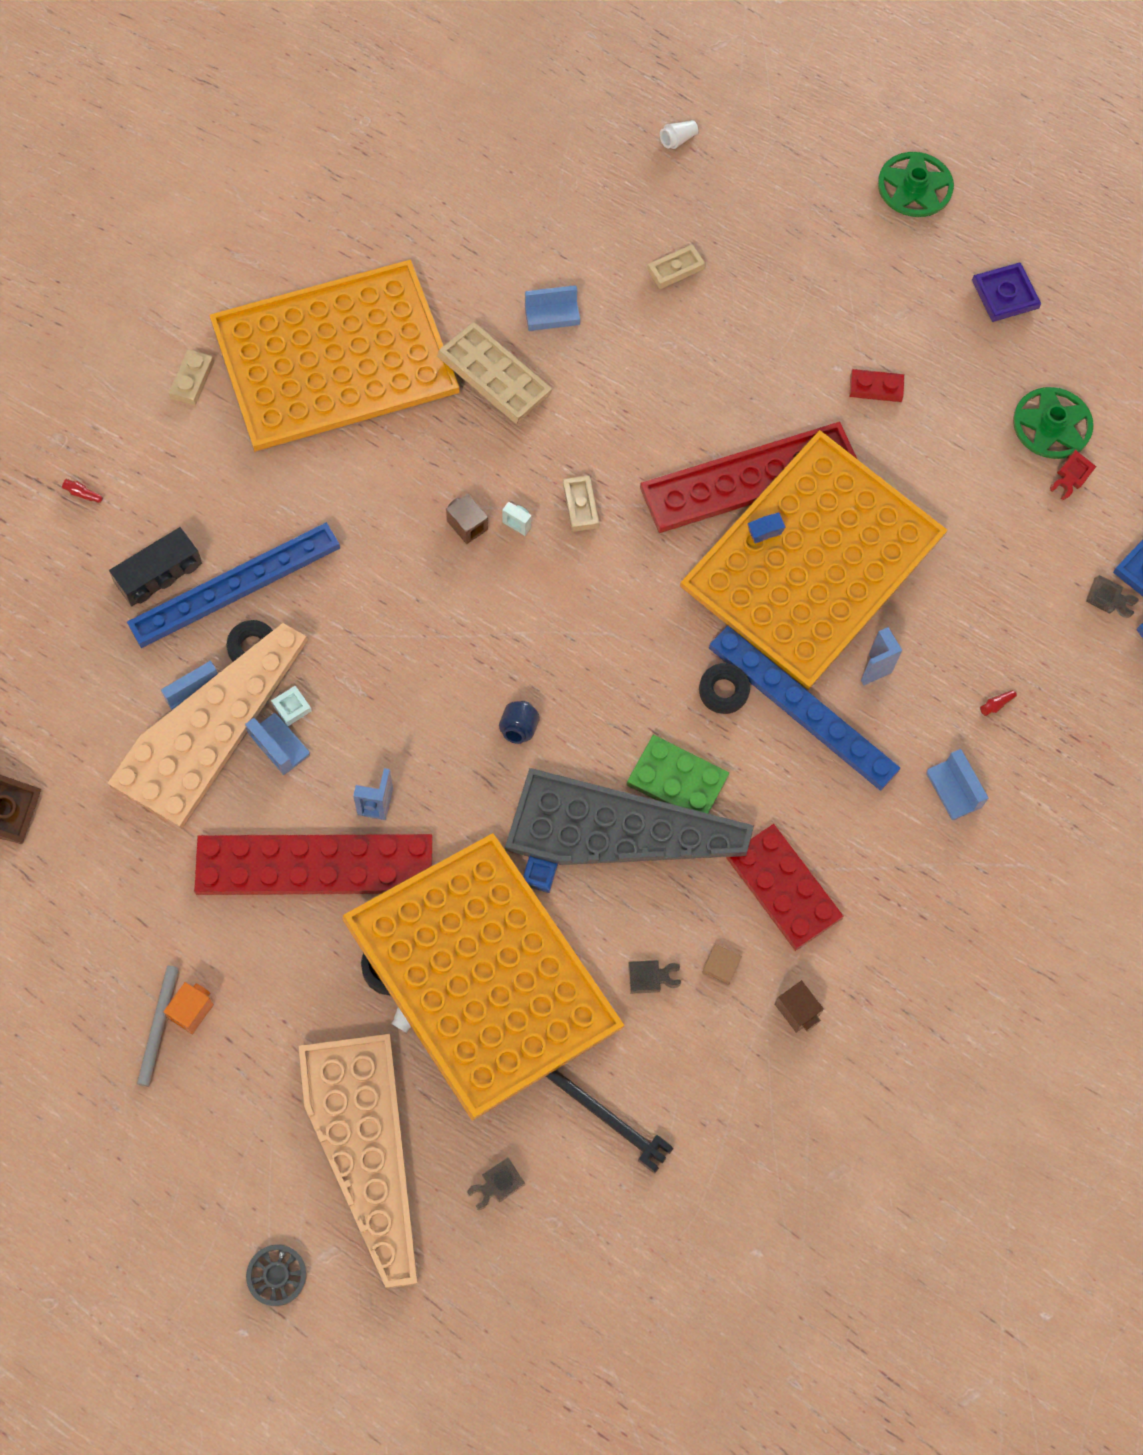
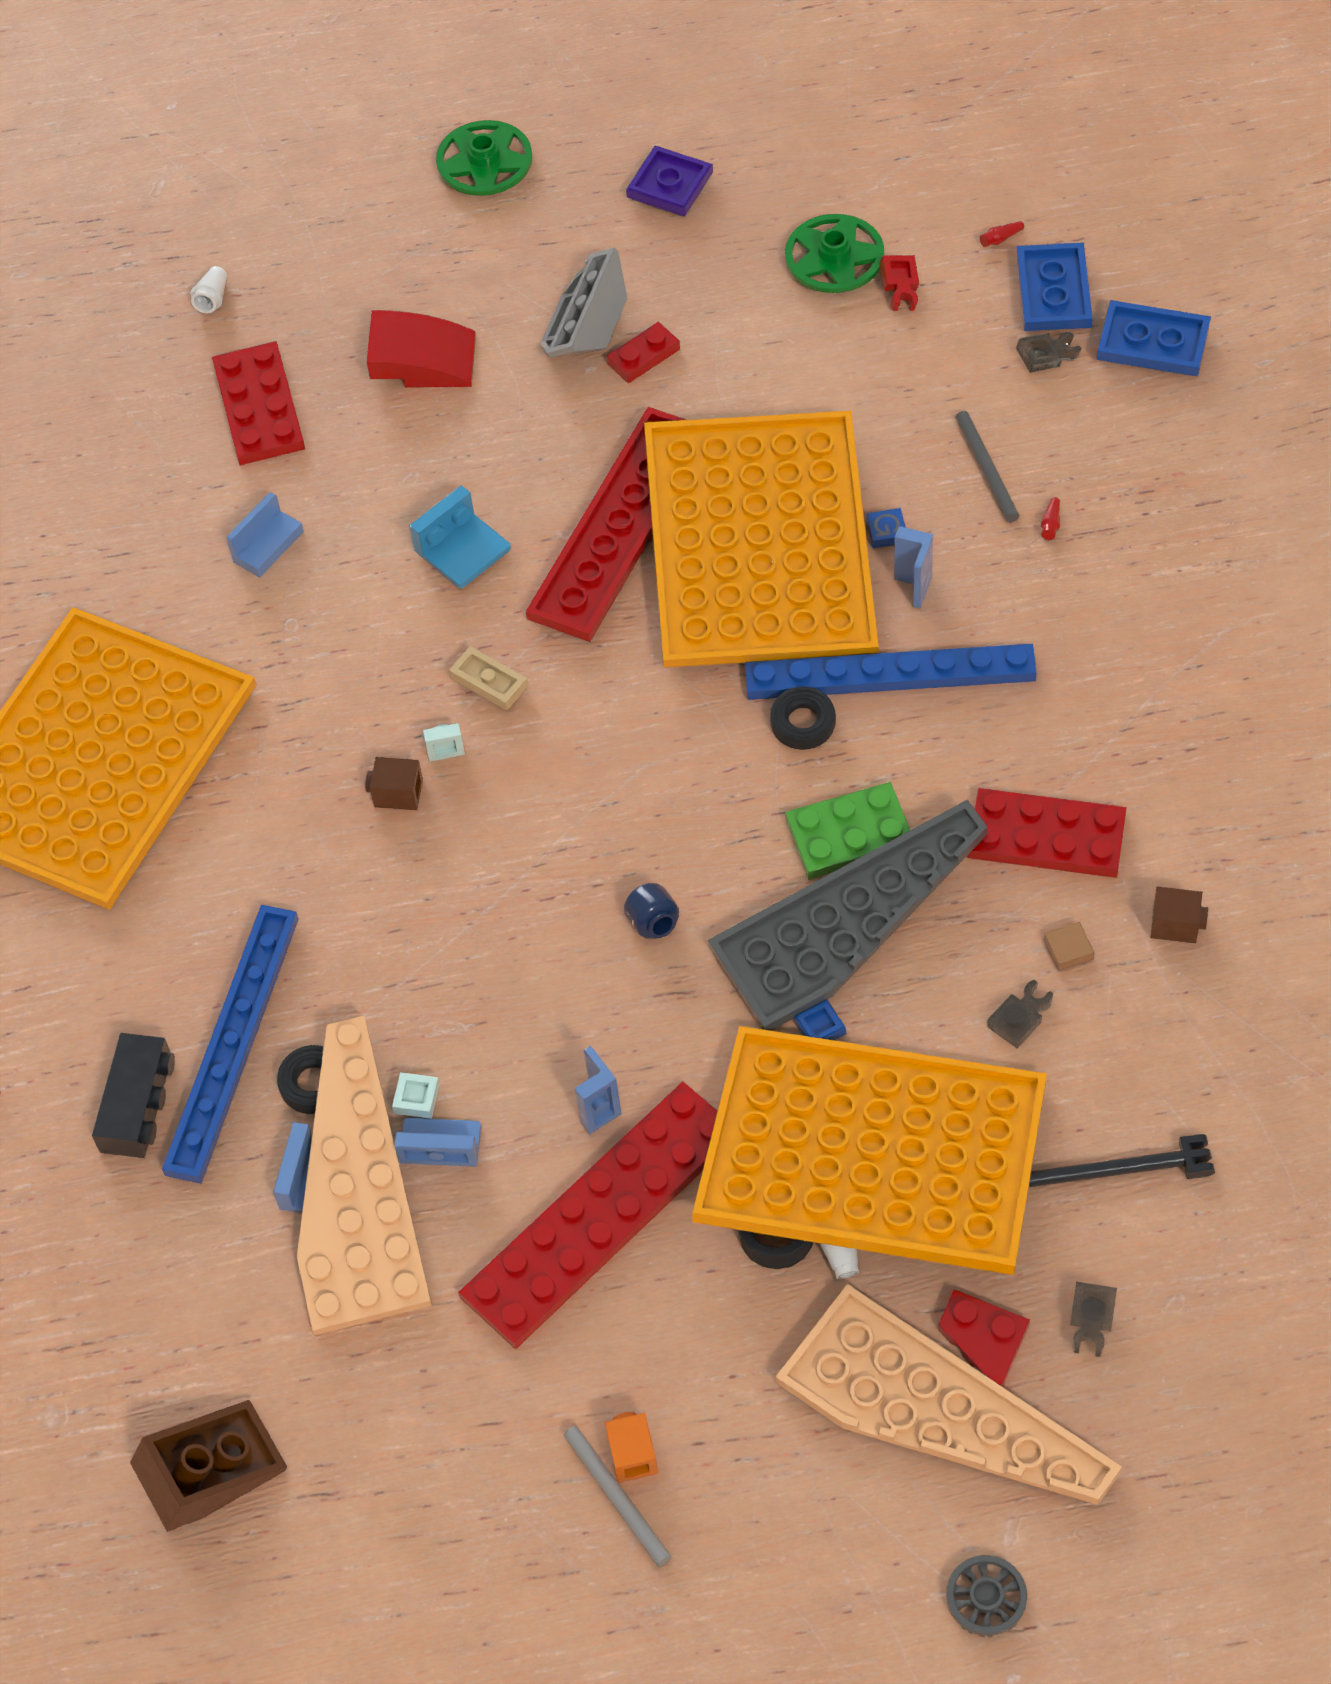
camera: 35 degrees left, 10 degrees down
tan plate [437,322,552,424] -> none
tan plate [647,244,705,289] -> none
blue piece [748,512,786,544] -> none
medium blue panel [926,749,989,820] -> none
none -> red plate [212,341,306,465]
none -> red slope [366,310,476,388]
none -> dark azure bracket [409,485,511,589]
none -> light grey wedge [541,247,627,358]
none -> blue tile [866,508,906,548]
none -> red wing [938,1290,1030,1387]
none -> dark grey bar [955,411,1020,523]

